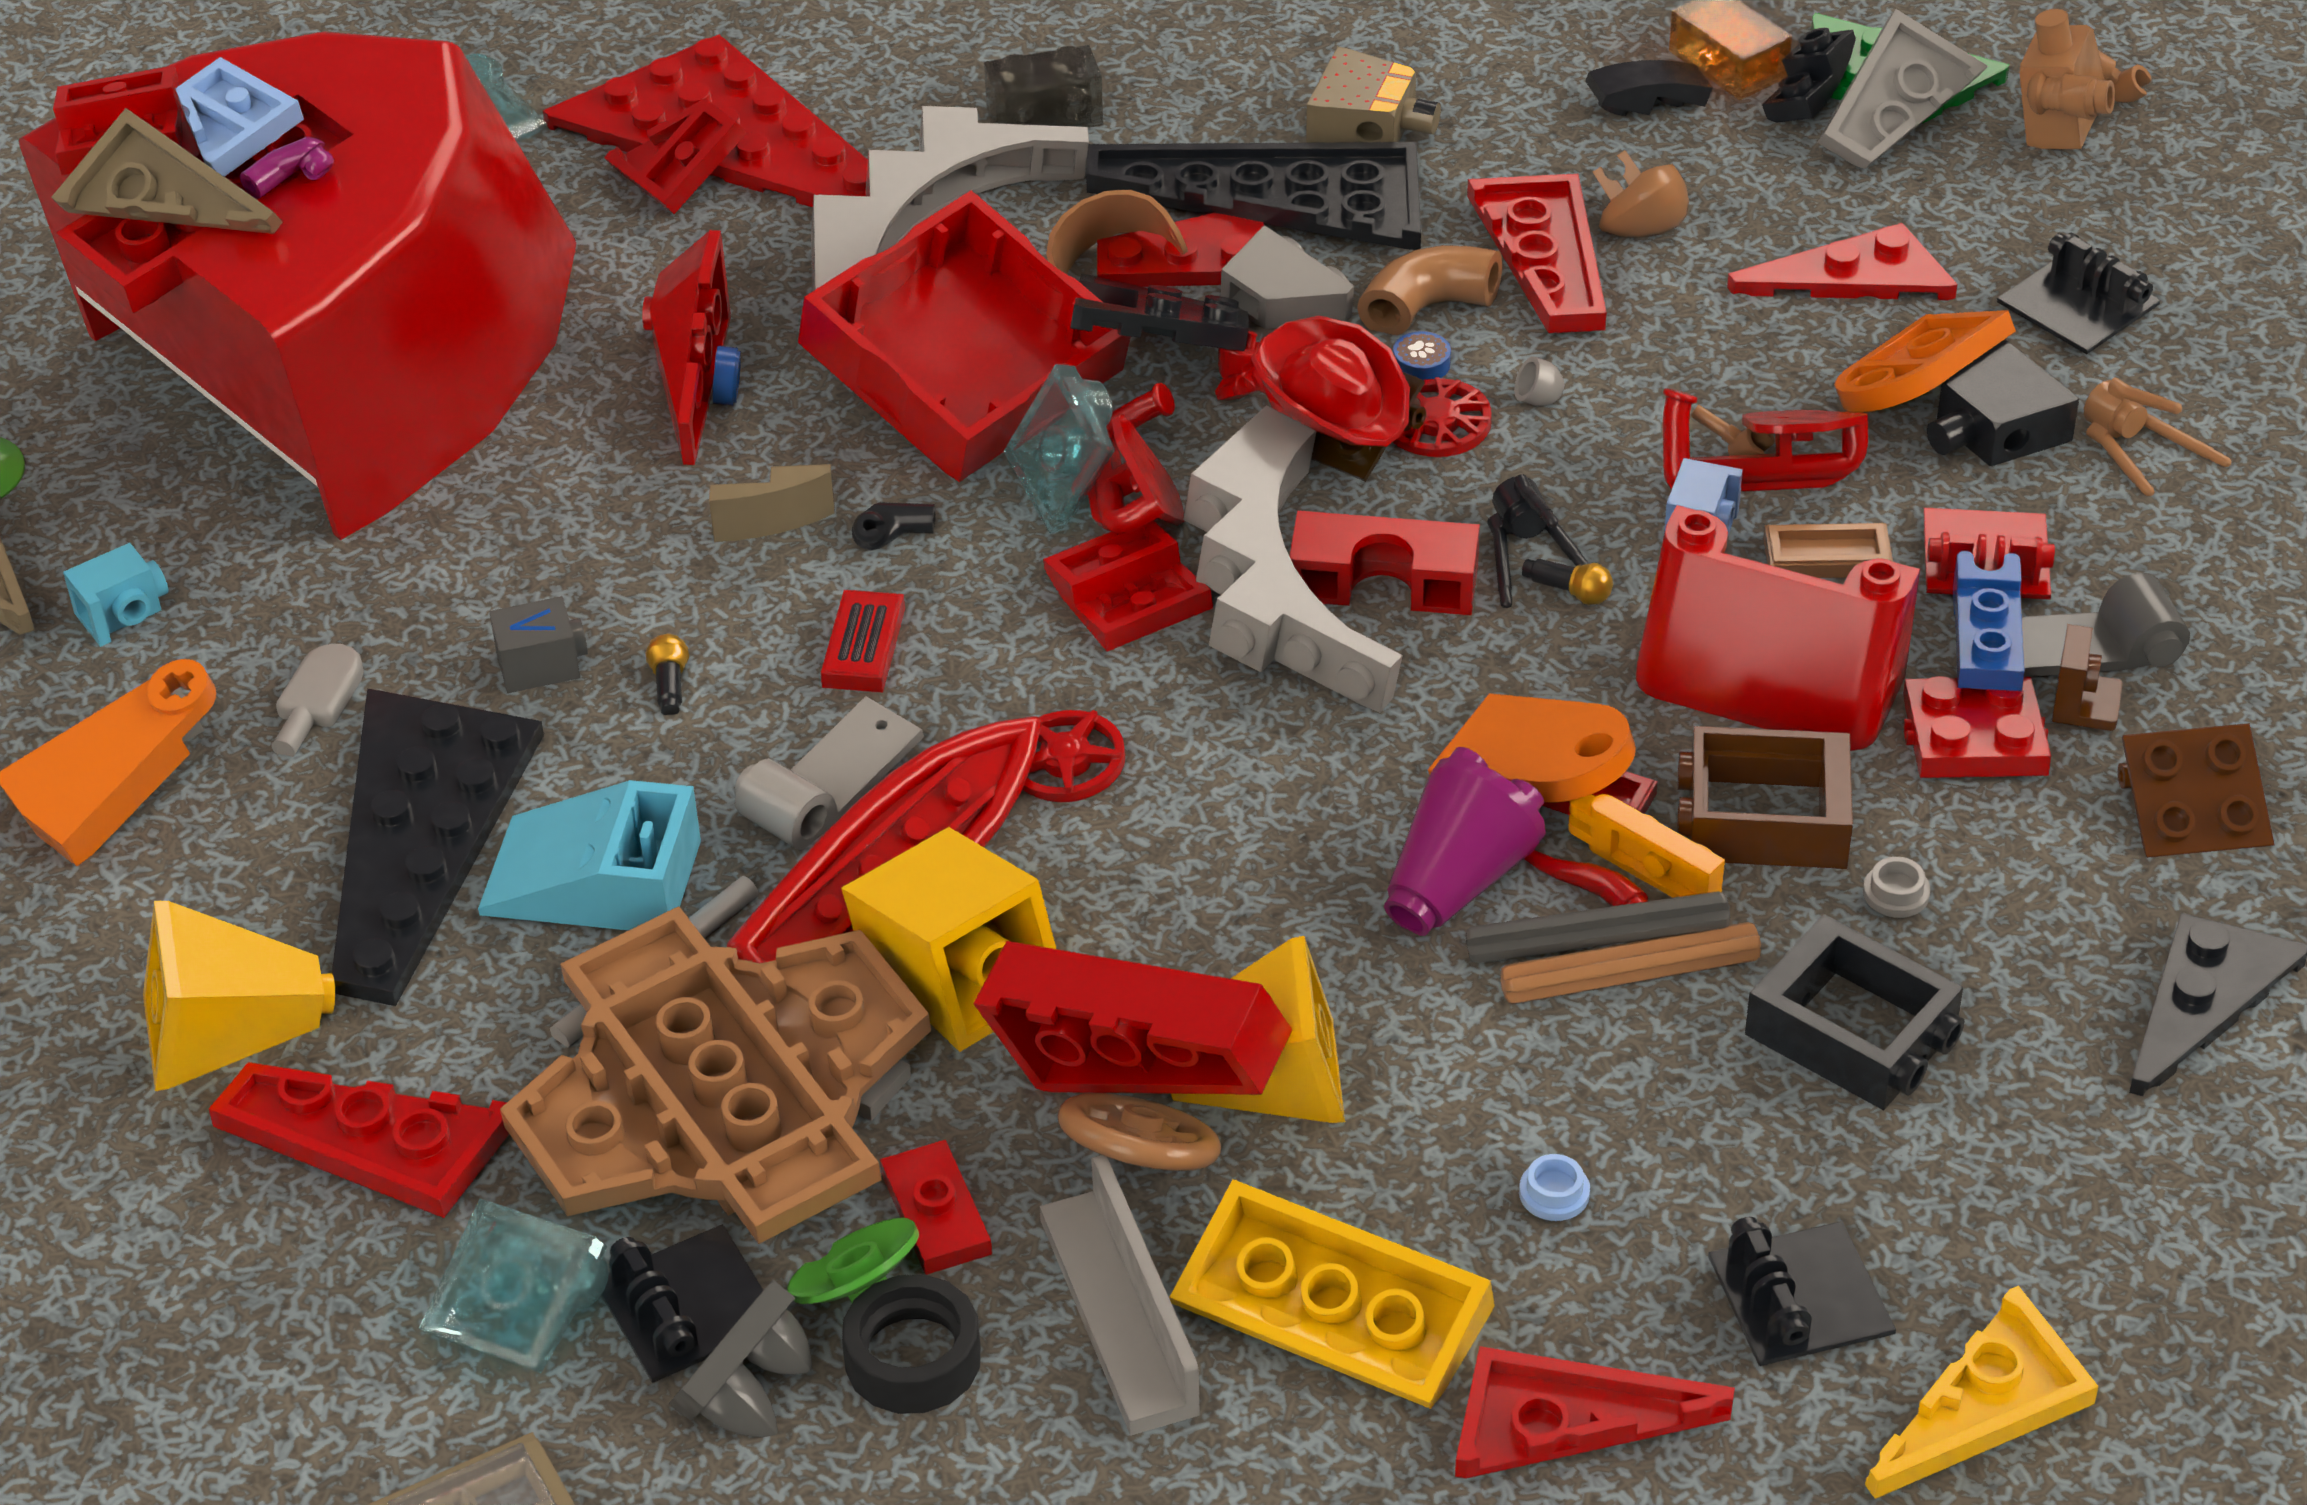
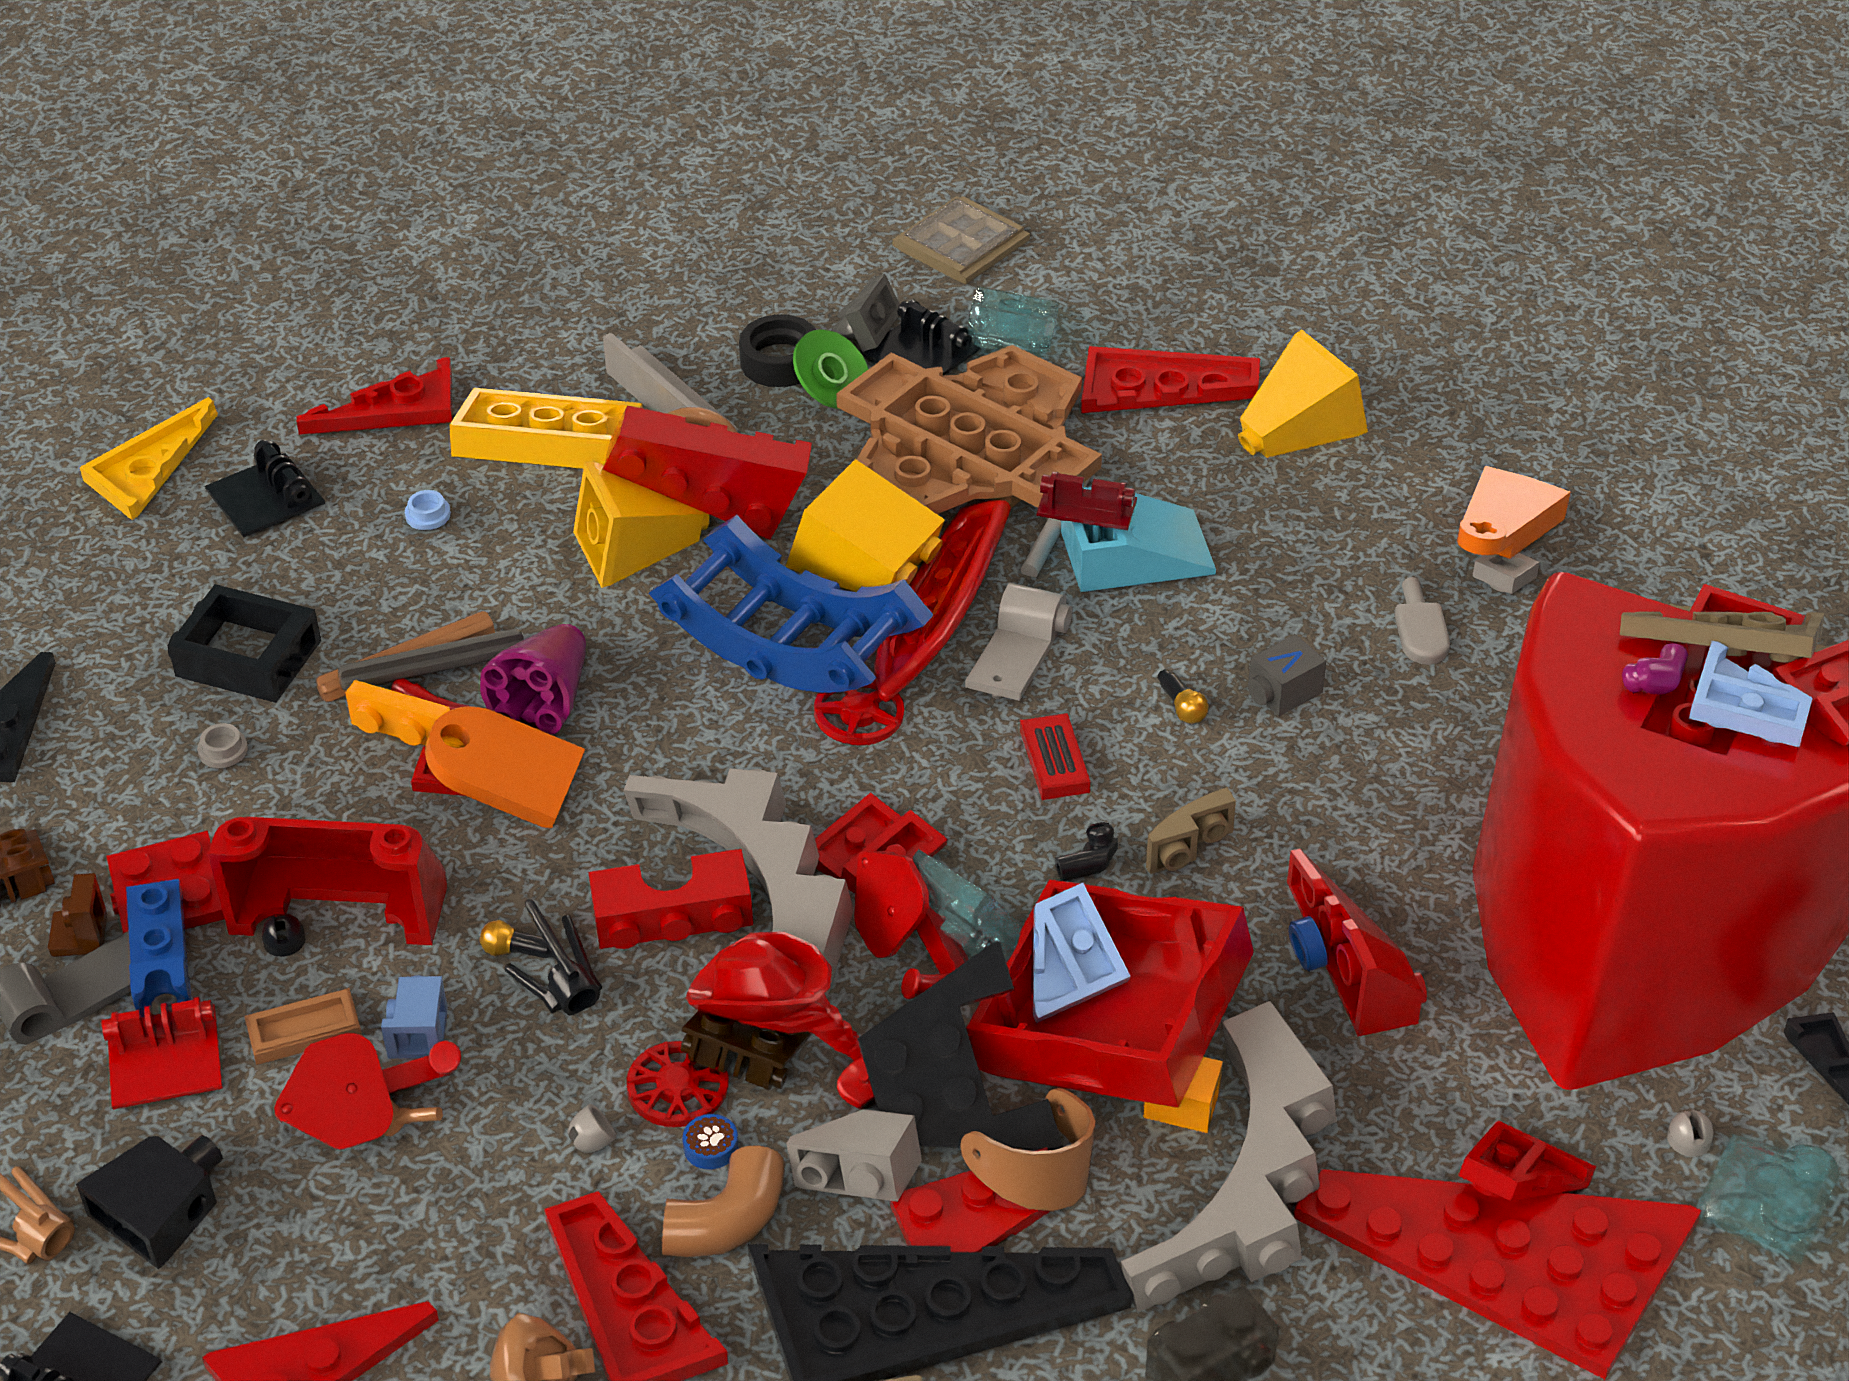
camera: 160 degrees right, 0 degrees up
black wing [332,688,544,1006] -> none
red plate [880,1139,992,1275] -> none
reddish brown window [1677,726,1853,869] -> none
orange tile [1834,310,2016,413] -> none
none -> blue fence [648,515,933,693]
none -> light blue wing [1033,883,1131,1023]
none -> dark red hinge [1036,471,1137,531]

